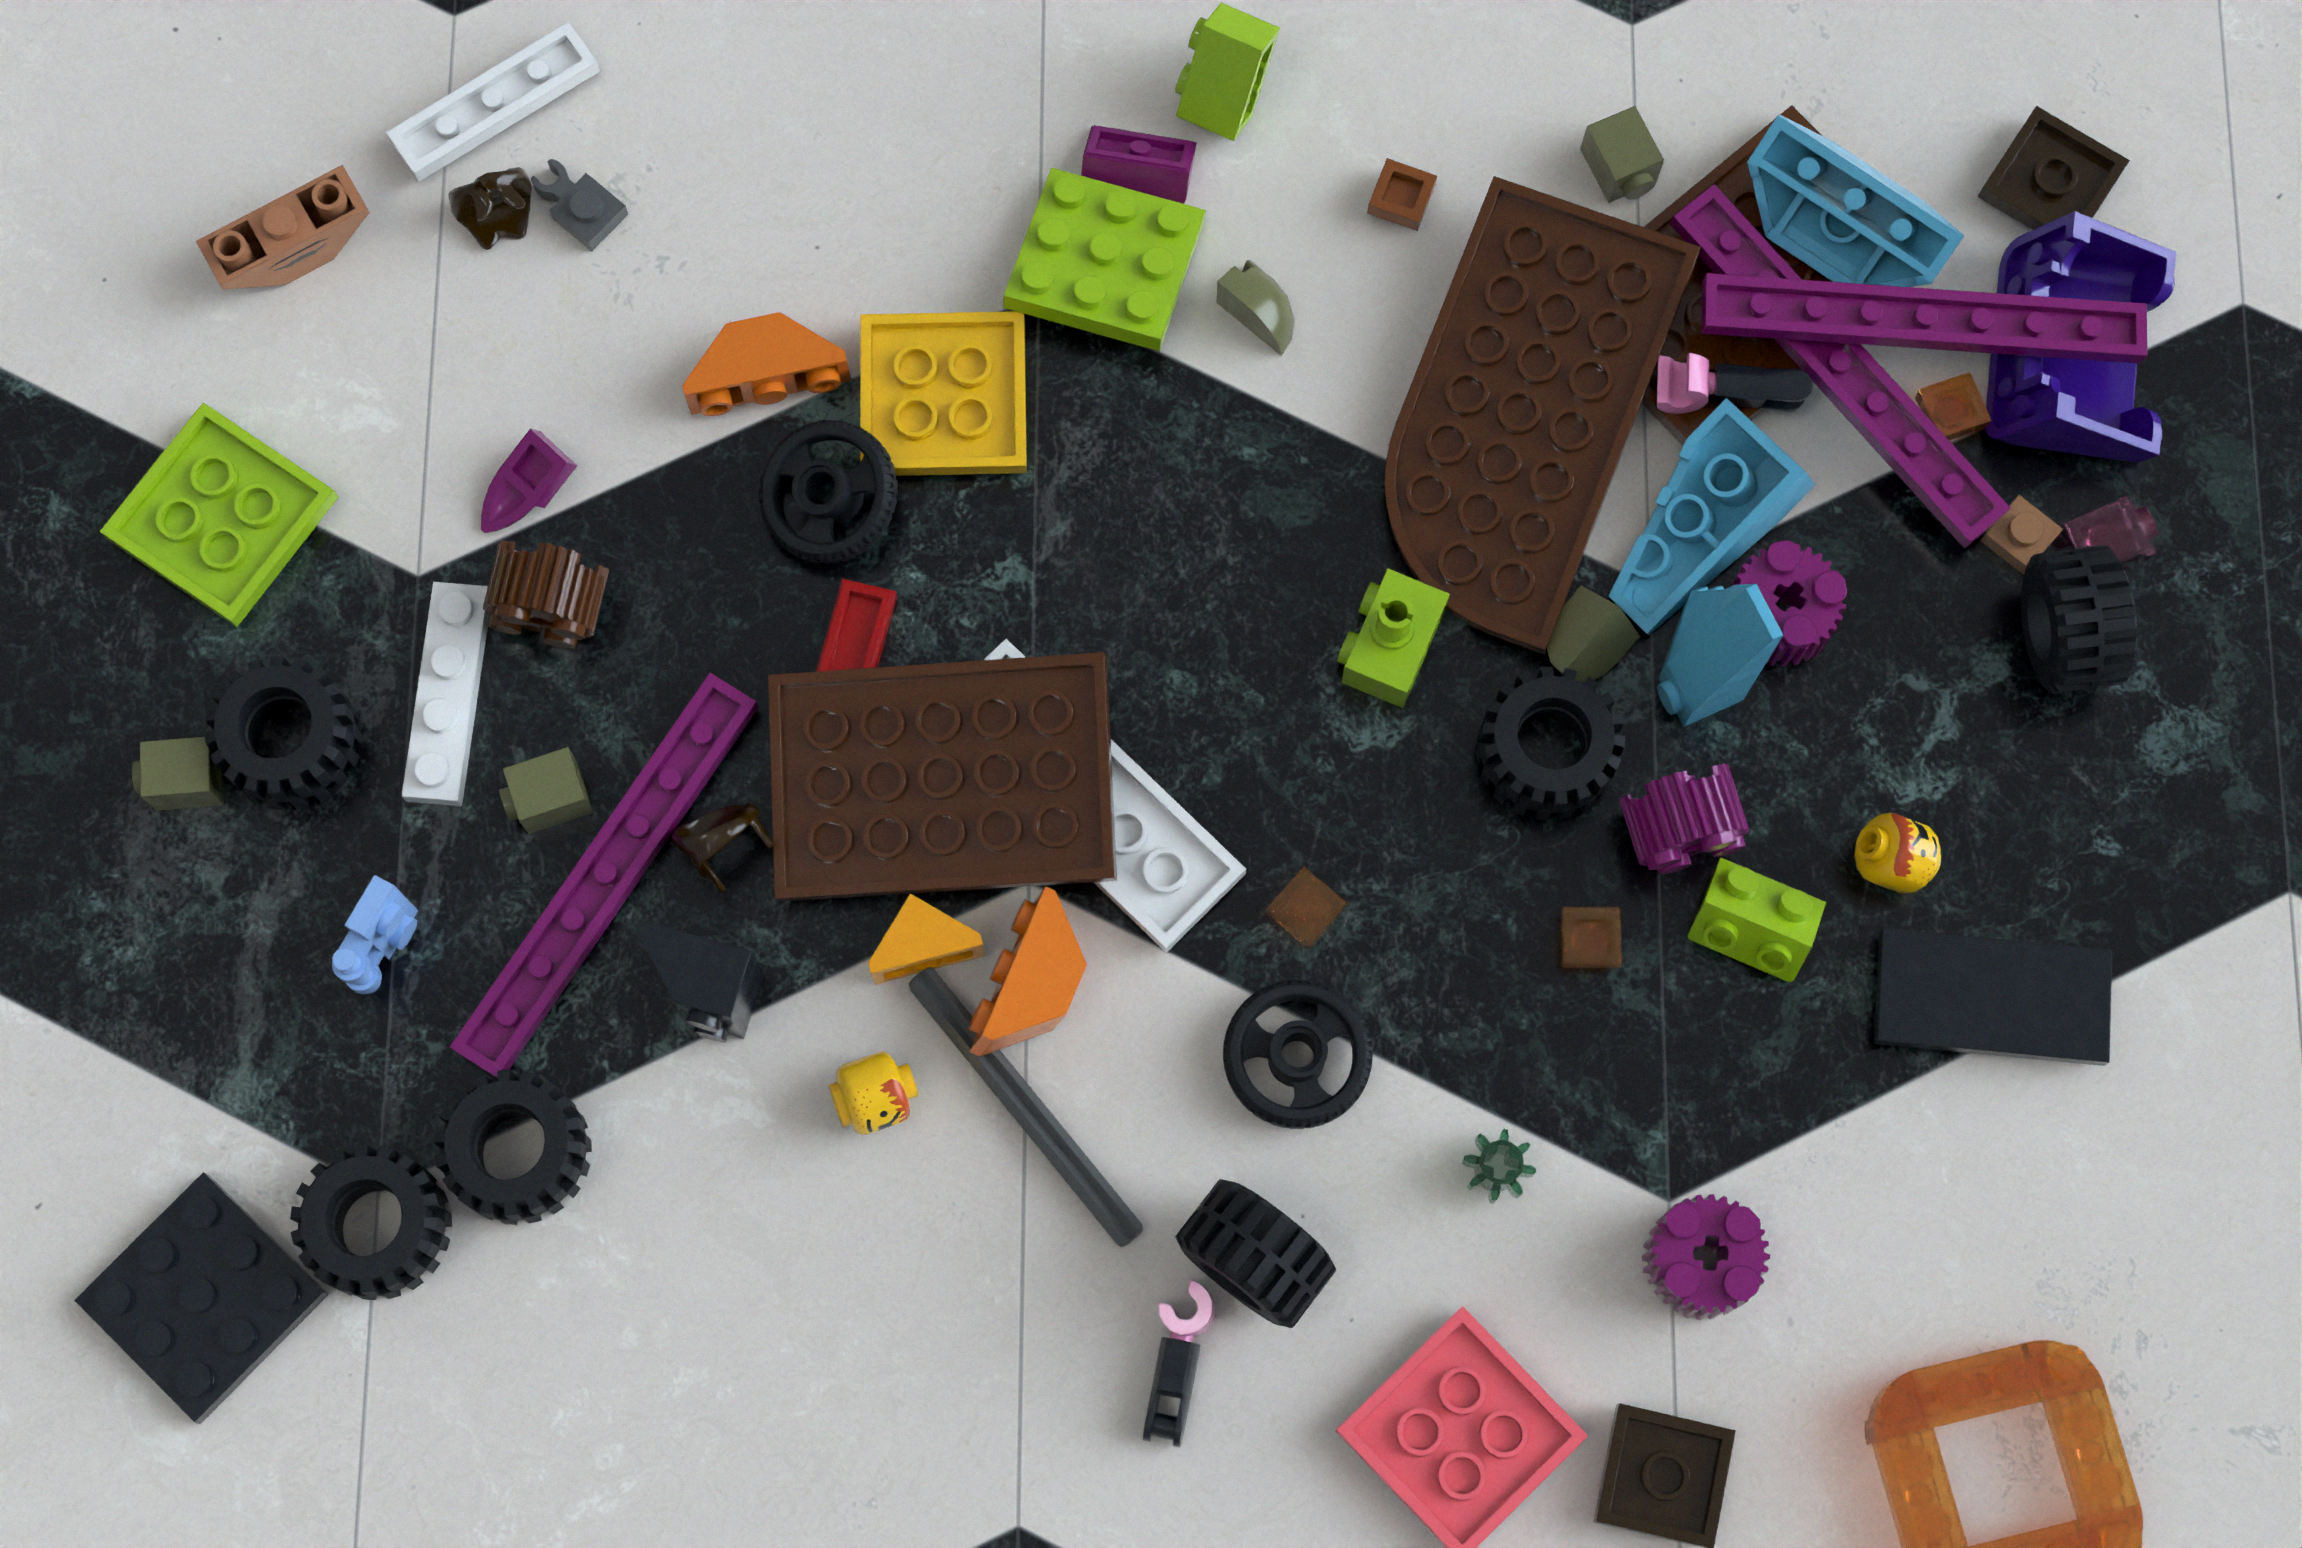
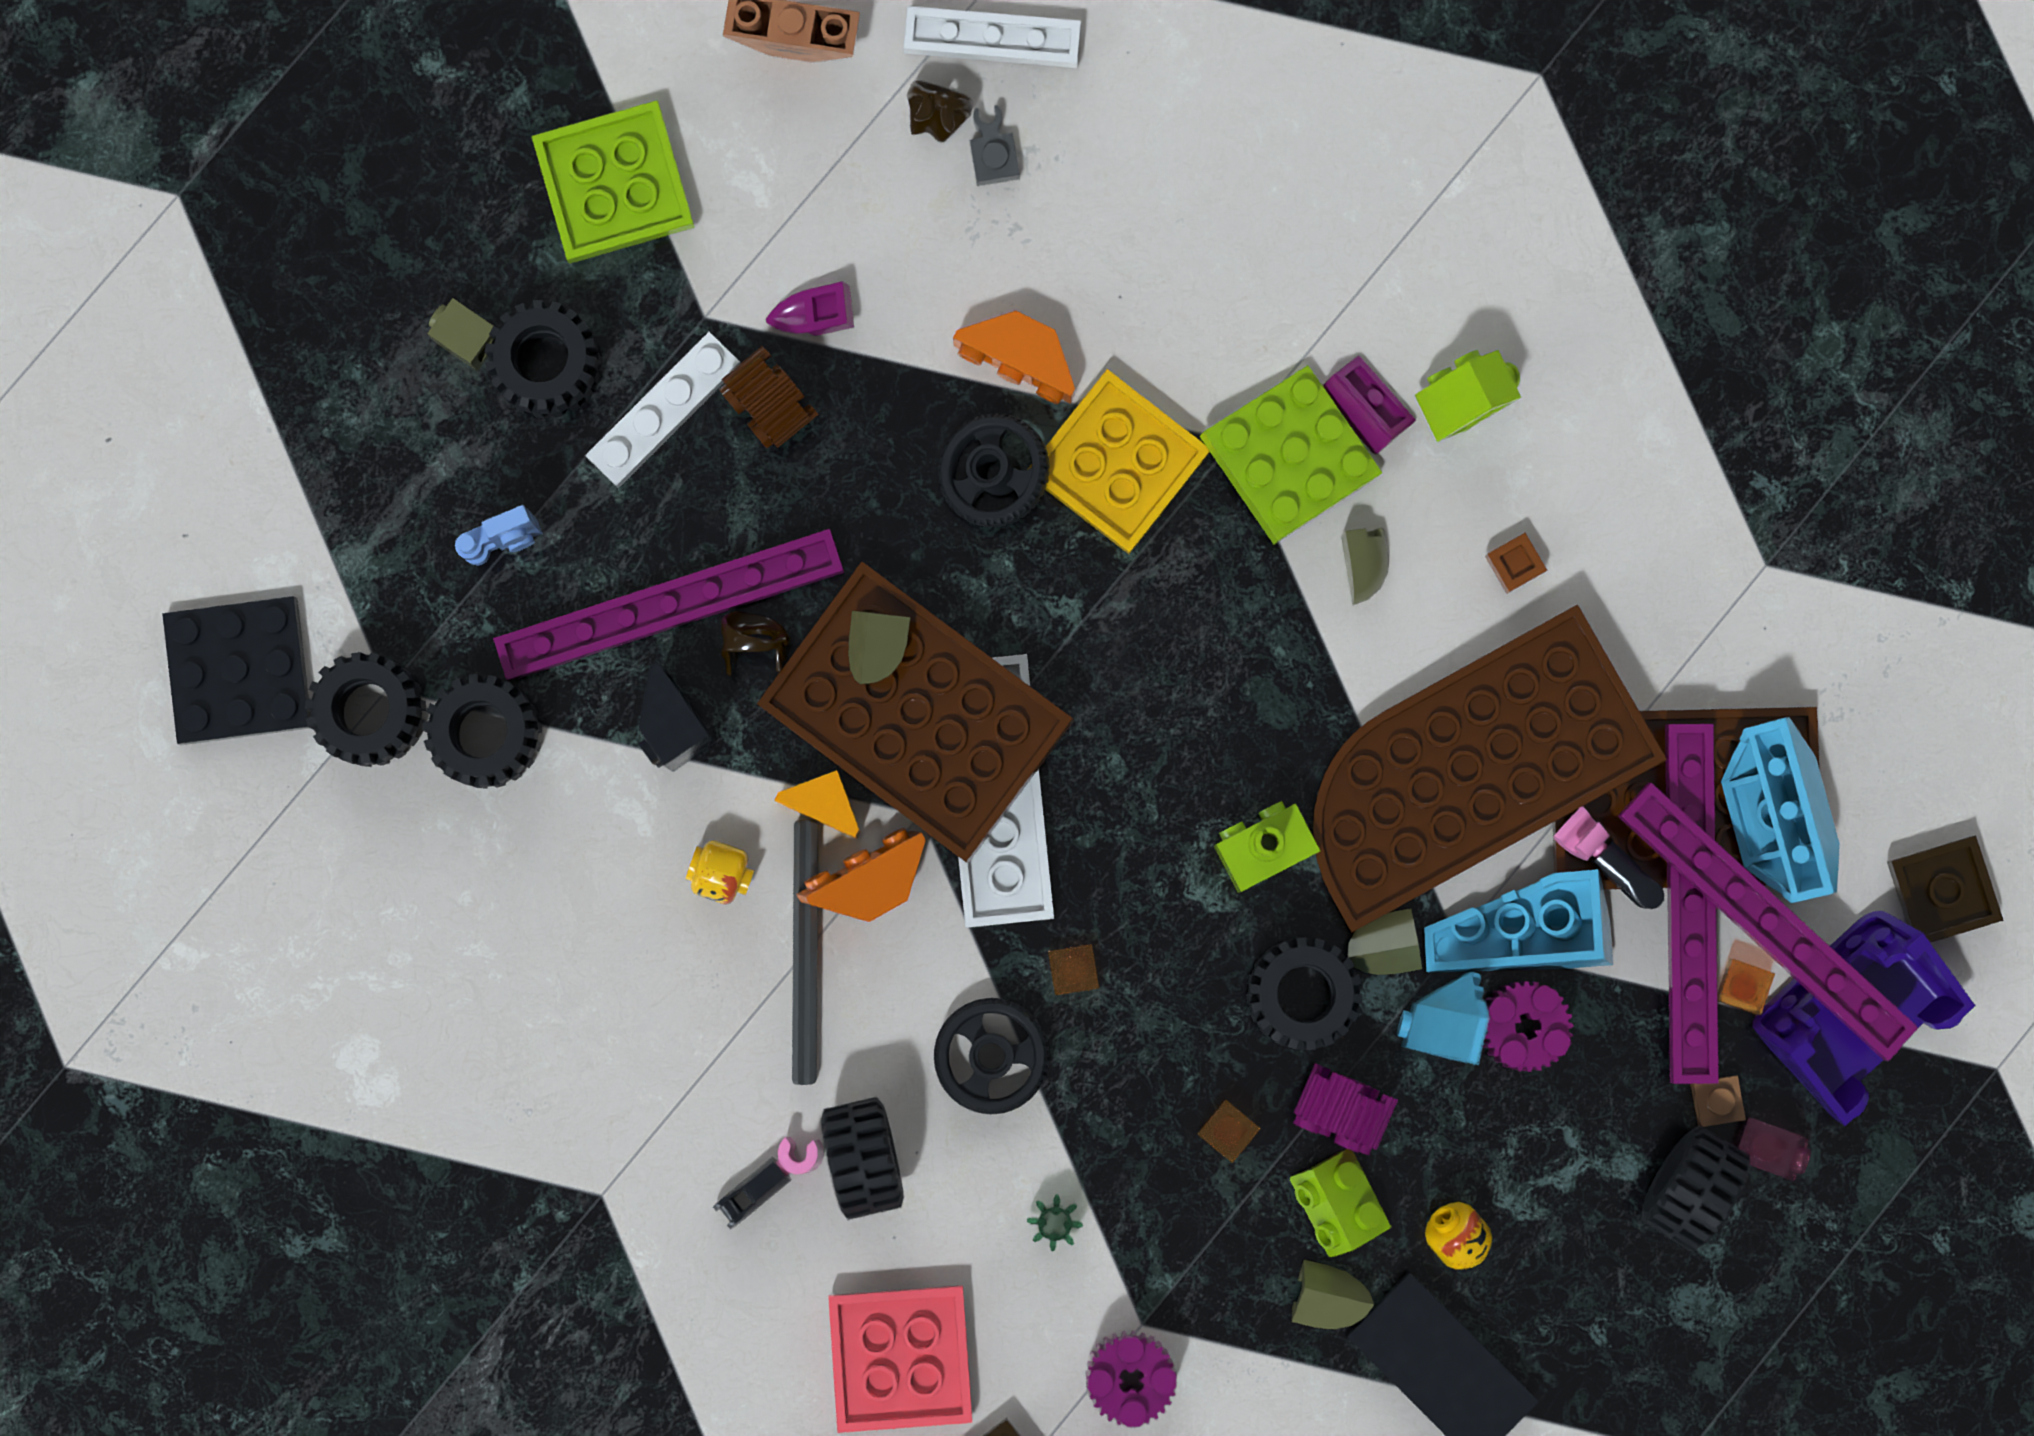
camera: 40 degrees right, 10 degrees up
olive brick [499,747,594,834] -> none
red tile [816,579,897,672] -> none
olive brick [1580,106,1664,203] -> none
none -> olive brick [848,611,910,684]
none -> olive brick [1292,1260,1374,1329]

